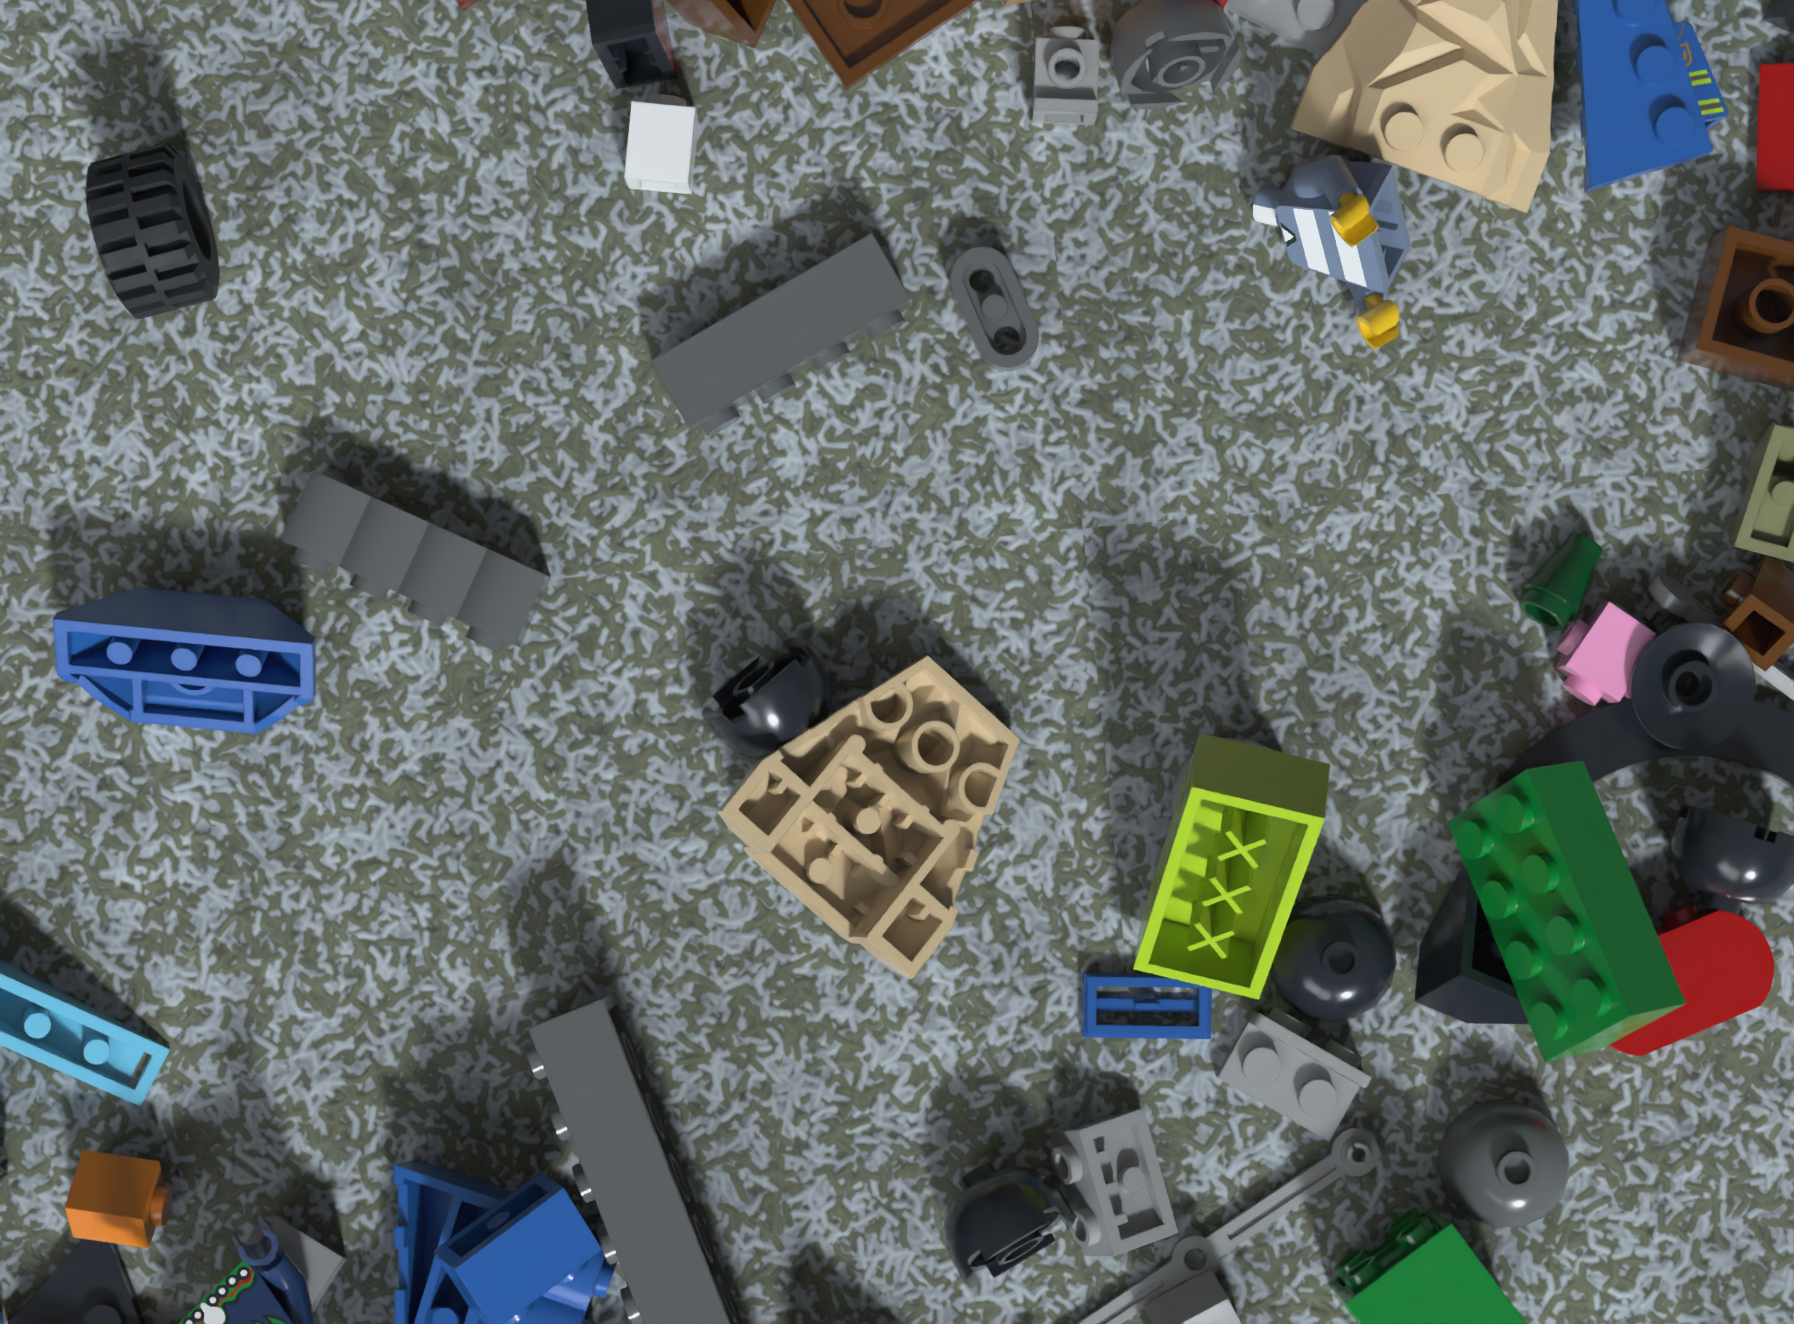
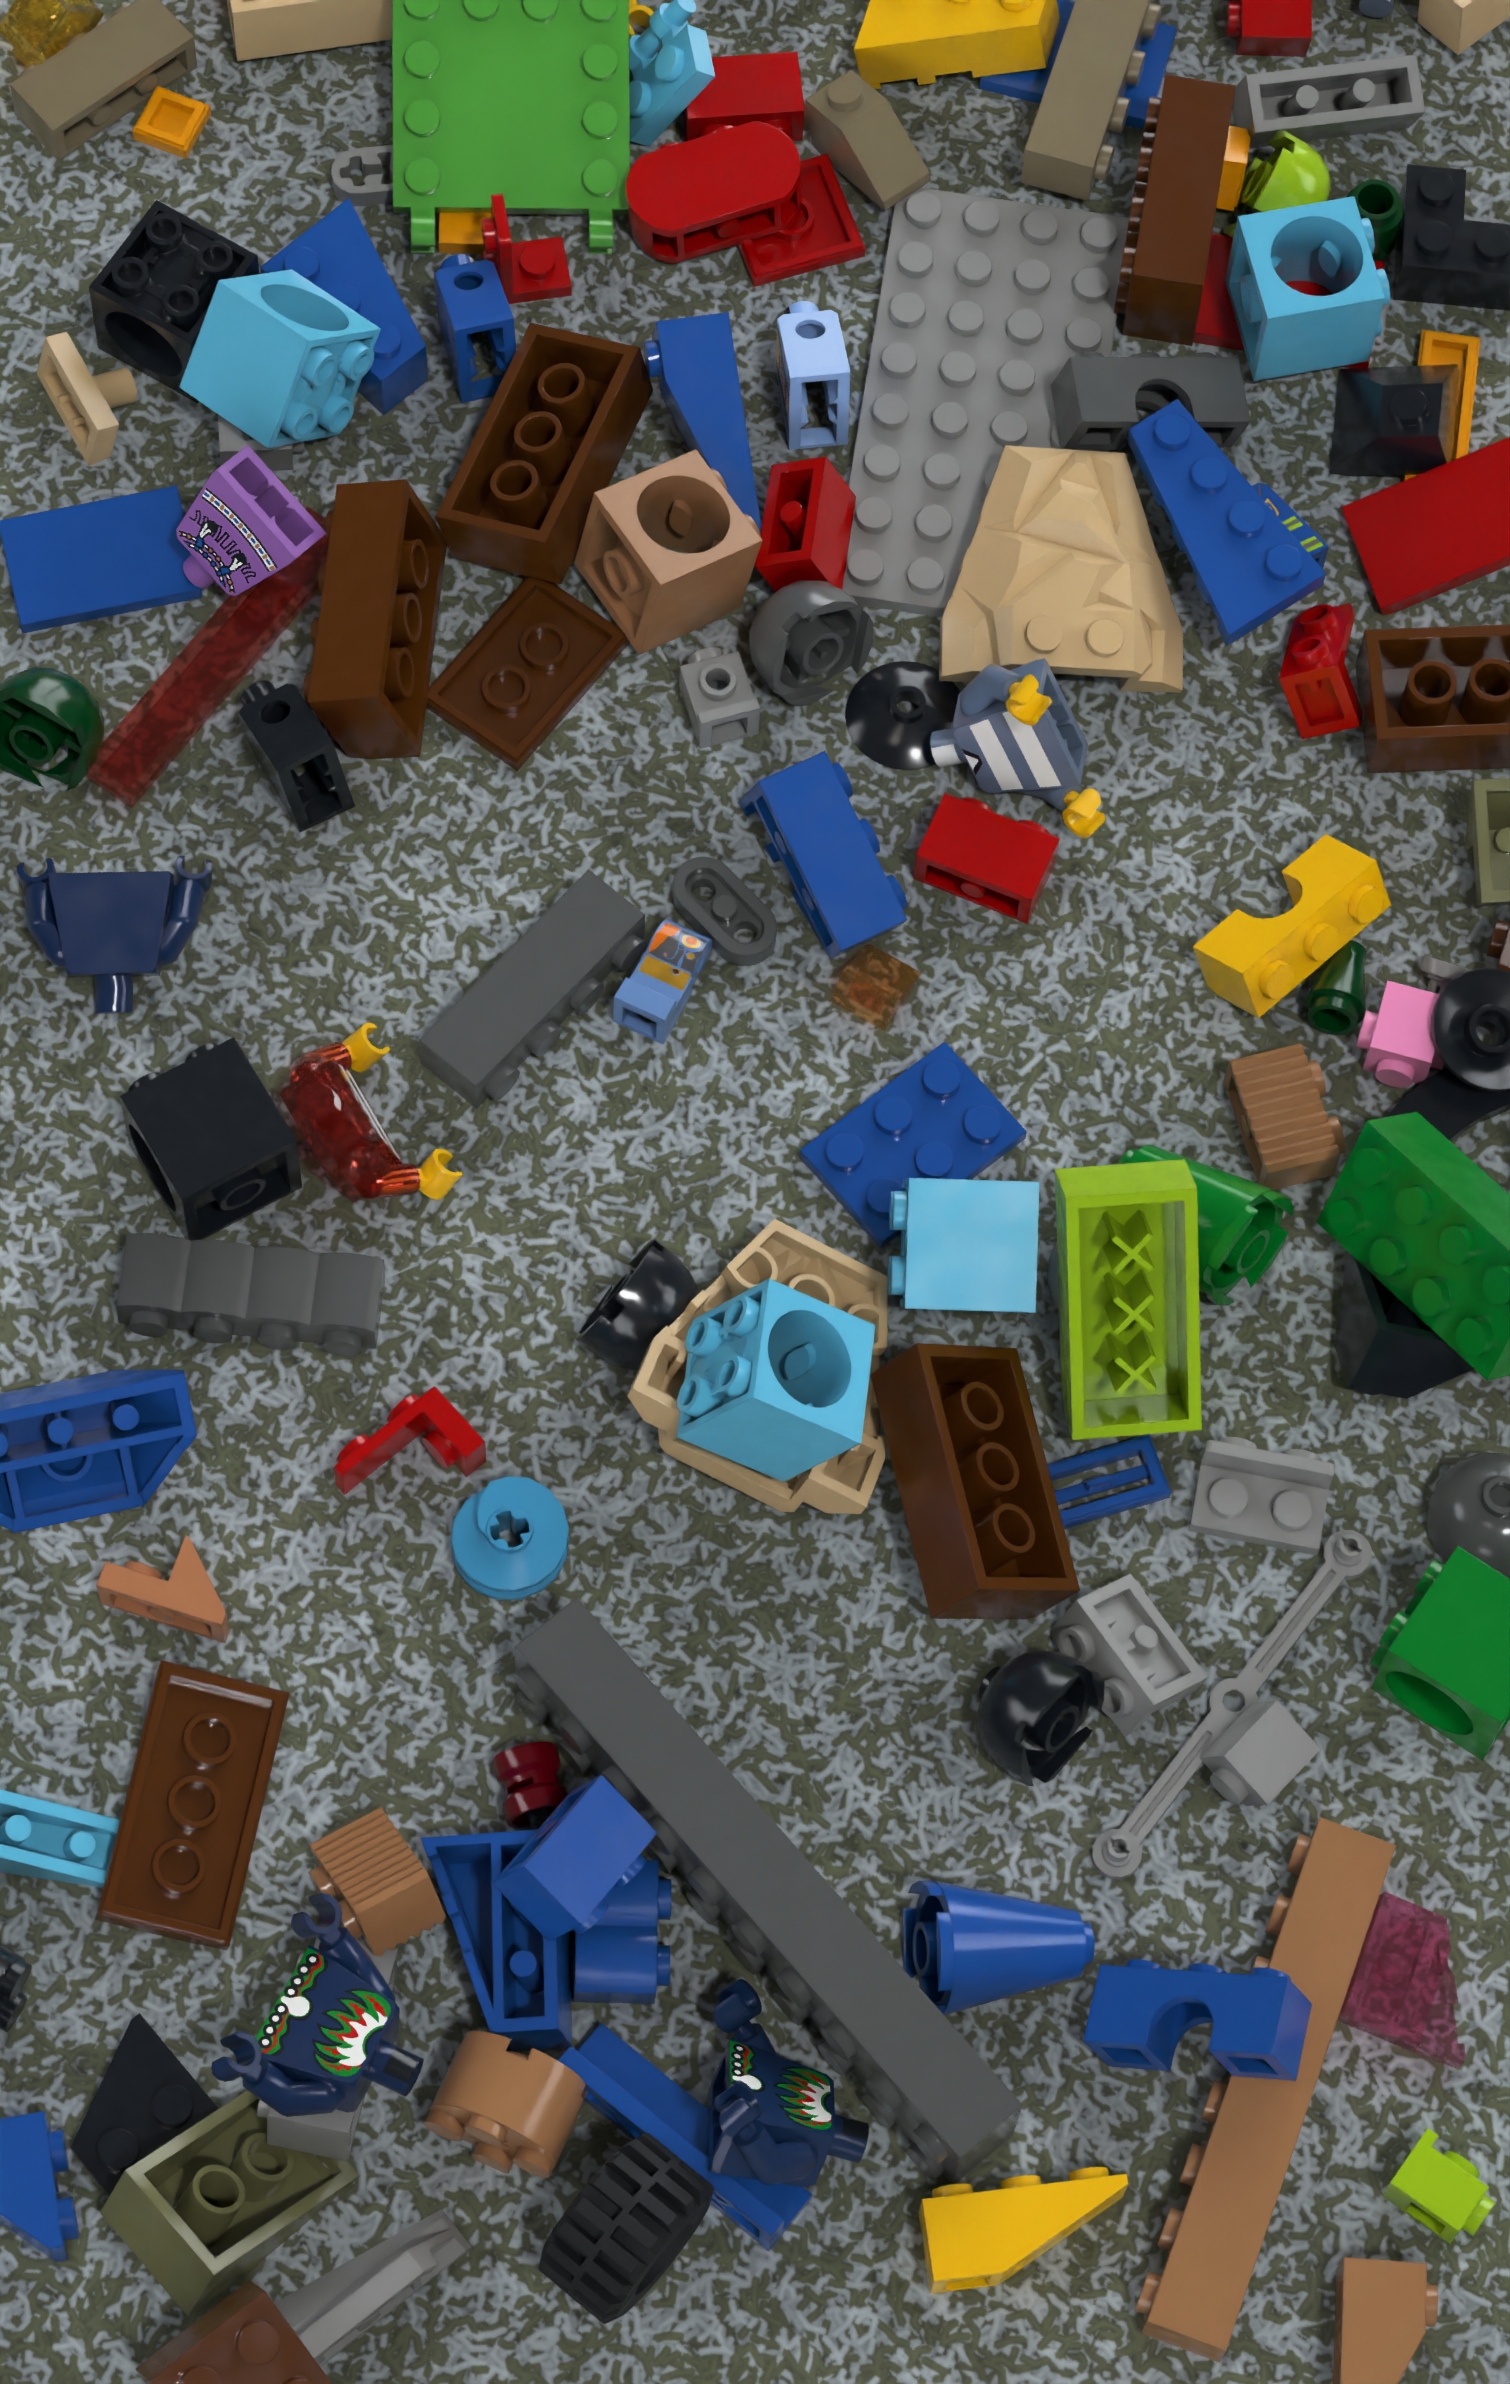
camera: 25 degrees left, 20 degrees down
orange brick [64,1150,173,1248] -> none
white brick [624,94,699,194] -> none
black cylinder [1270,893,1397,1022] -> none
none -> dark blue torso [17,855,213,1014]
none -> reddish brown tile [95,1660,290,1950]
none -> nougat slope [96,1535,230,1643]
none -> black brick [120,1037,302,1241]
none -> clear red torso [279,1023,463,1202]
none -> medium nougat brick [308,1807,446,1957]
none -> red bracket [334,1386,486,1495]
none -> dark azure piece [451,1476,569,1600]
none -> dark red wheel [492,1742,568,1828]
none -> medium blue leg [613,919,713,1045]
none -> medium azure brick [676,1278,876,1482]
none -> blue wedge [738,751,907,959]
none -> blue plate [799,1042,1027,1249]
none -> clear orange slope [830,944,922,1031]
none -> black dish [845,661,960,770]
none -> reddish brown brick [870,1343,1080,1619]
none -> medium azure brick [887,1178,1040,1313]
none -> red brick [913,793,1060,924]
none -> green cone [1117,1144,1294,1306]
none -> yellow arch [1193,834,1391,1019]
none -> medium nougat brick [1223,1043,1345,1190]
none -> red bracket [1279,603,1363,739]

